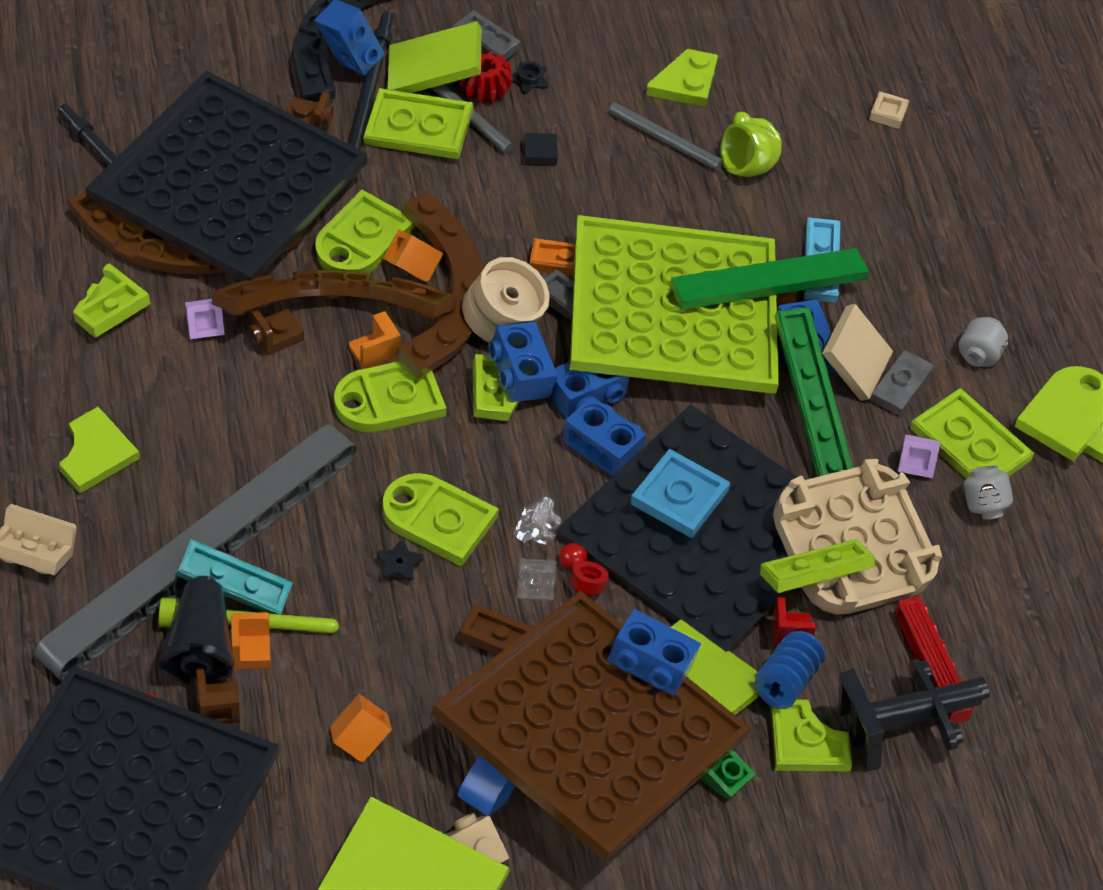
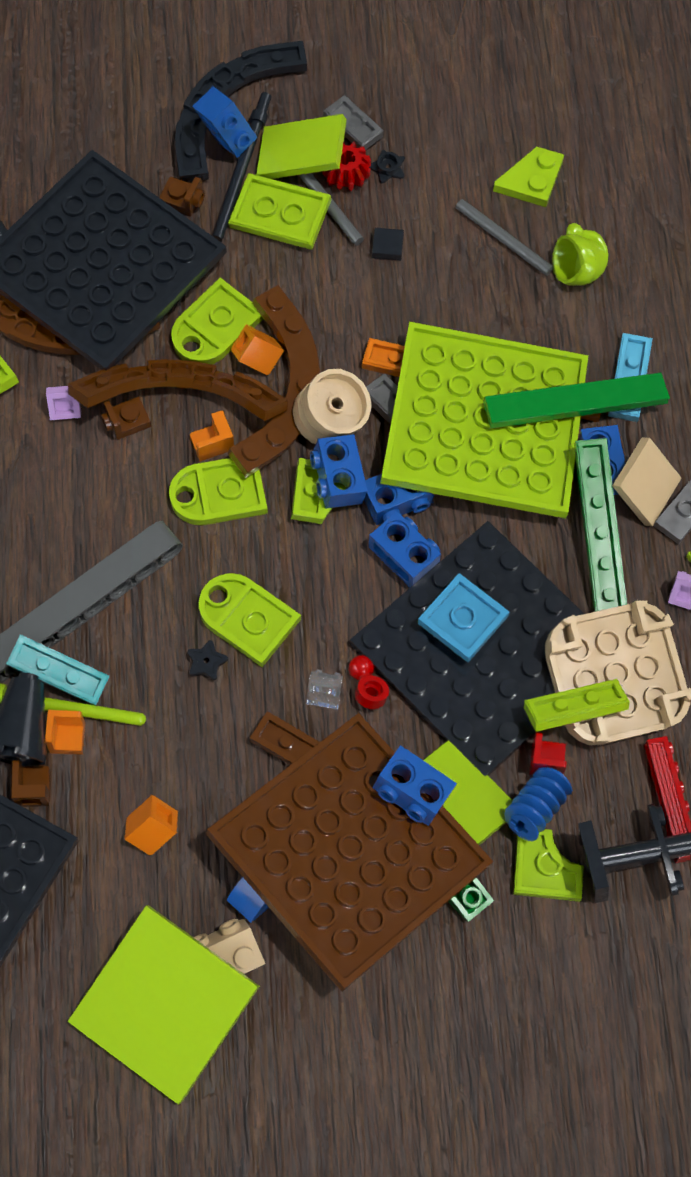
camera: 10 degrees right, 15 degrees up
clear tile [513,495,561,545] -> none

